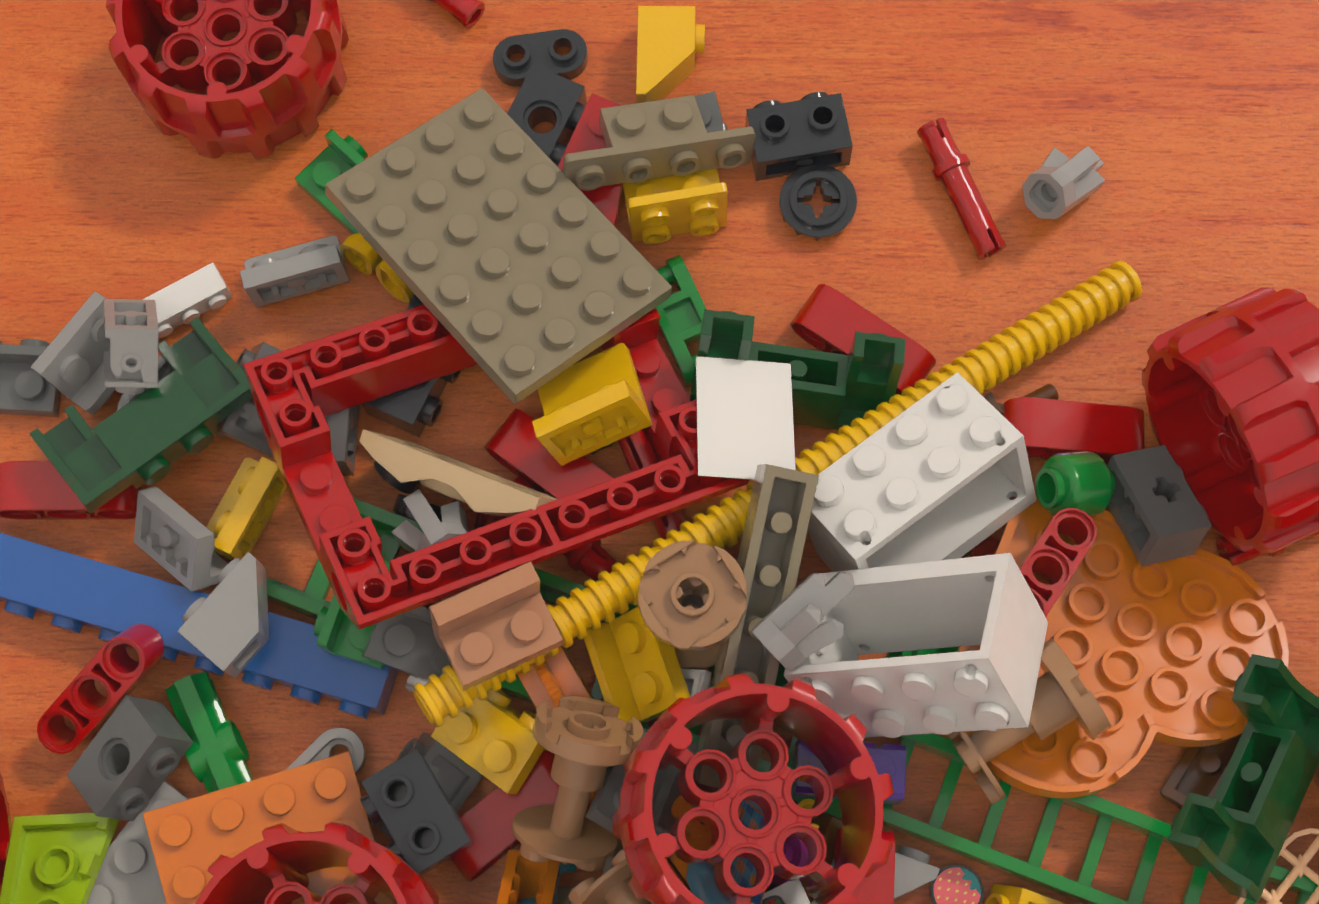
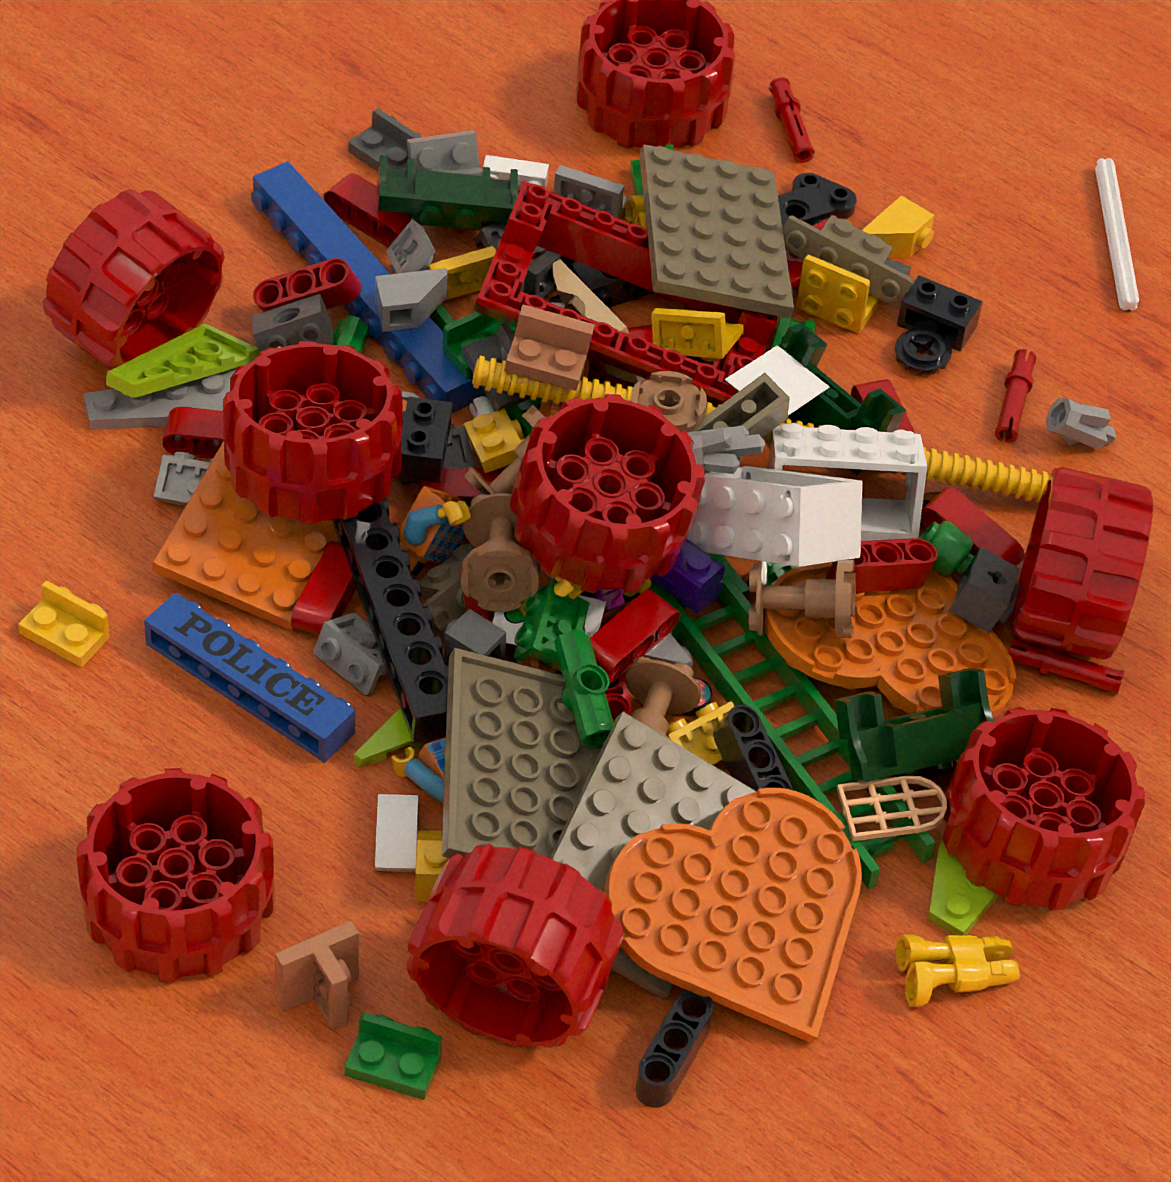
camera: 30 degrees right, 25 degrees down
light grey hinge [104,299,159,394] -> none

